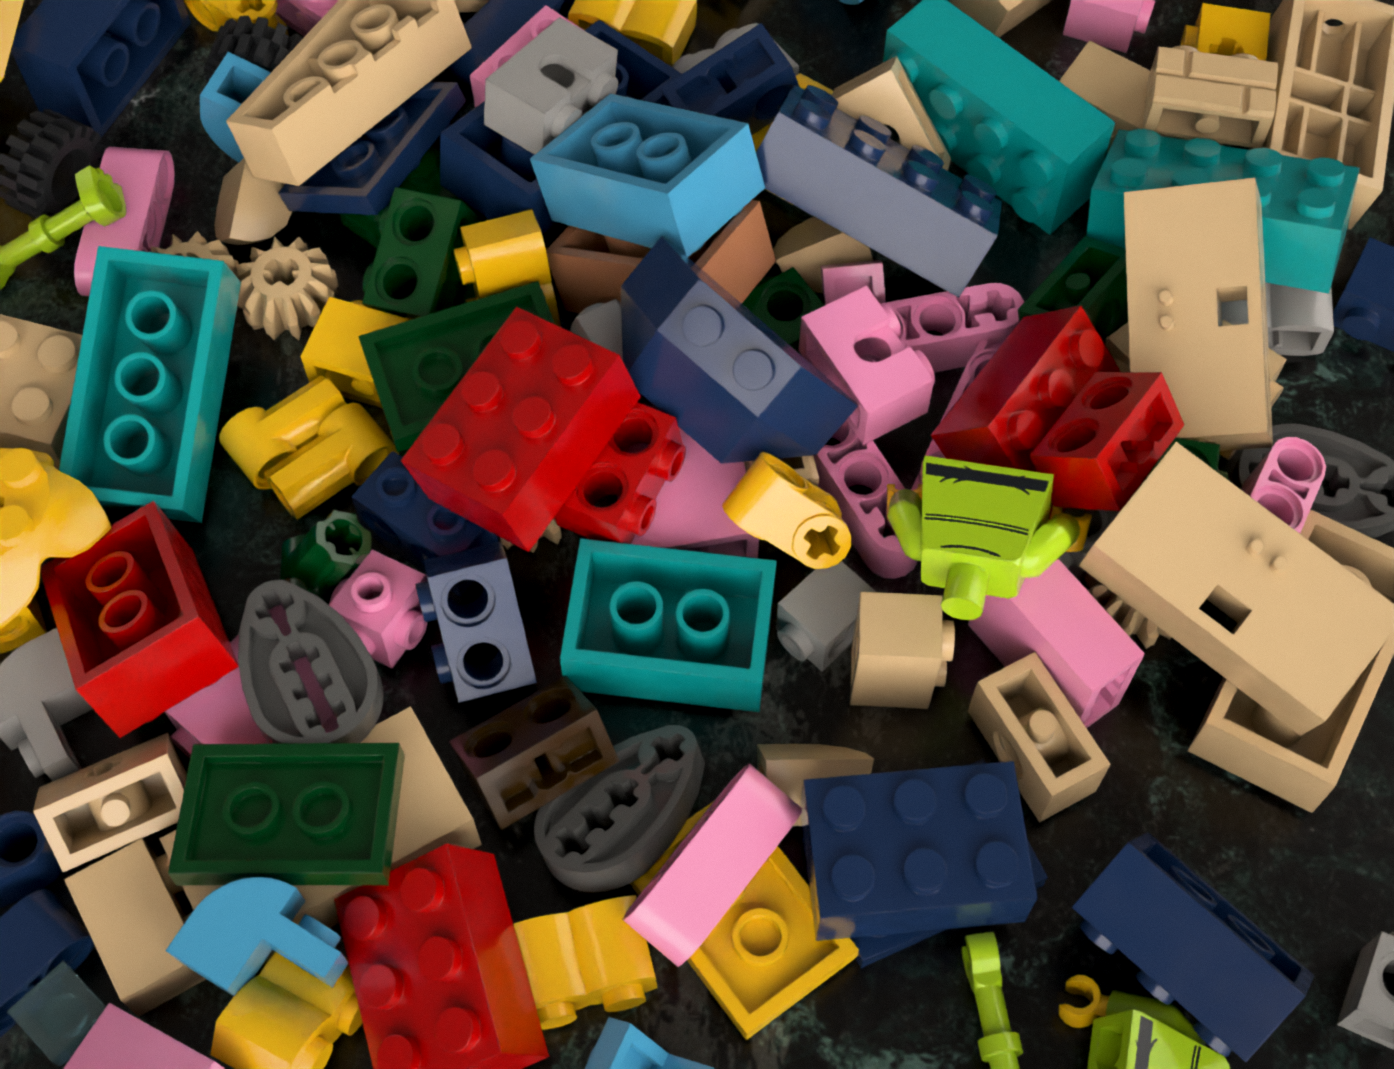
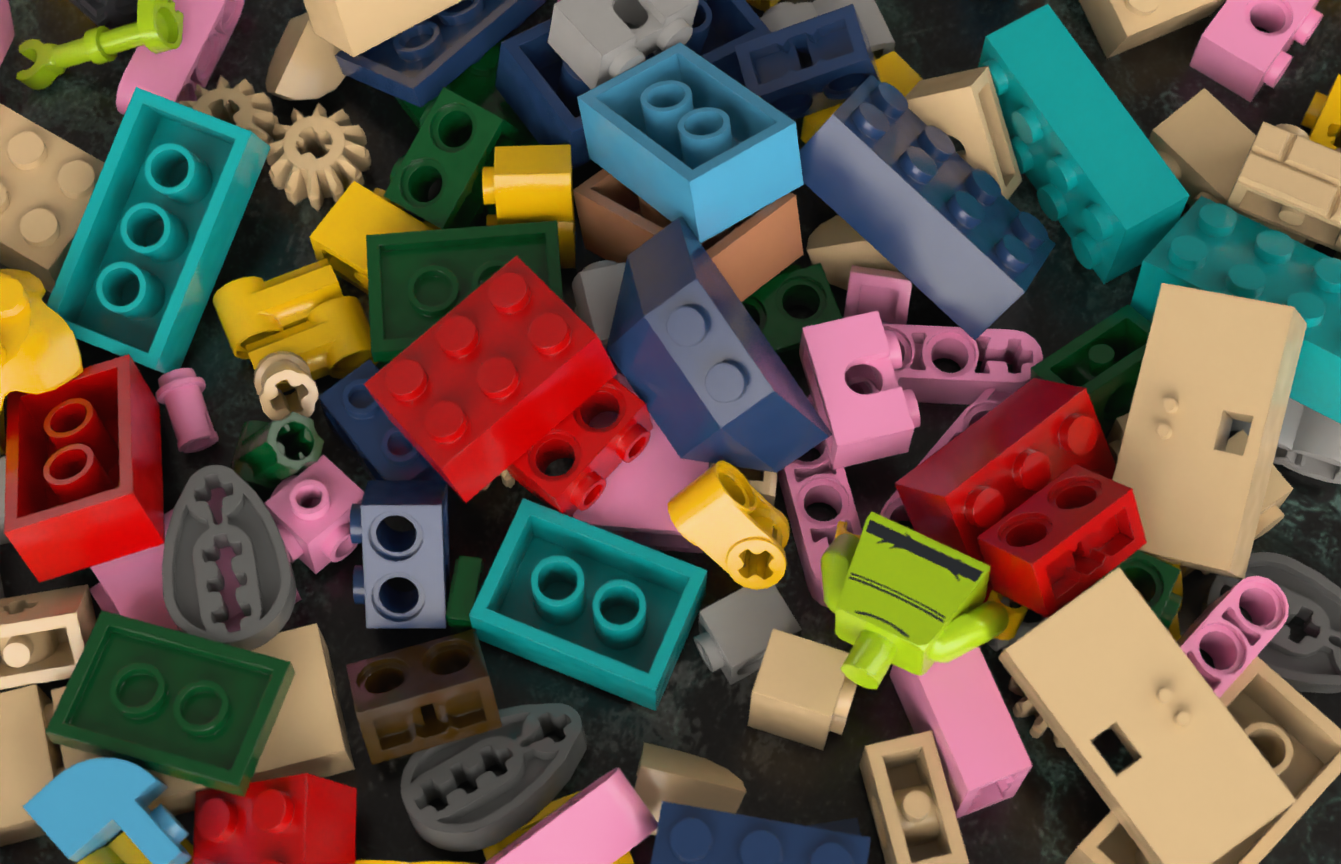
camera: 15 degrees right, 5 degrees up
none -> bright pink pin [156,368,219,453]
none -> tan bush [253,351,319,421]
none -> dark green tile [446,556,487,634]

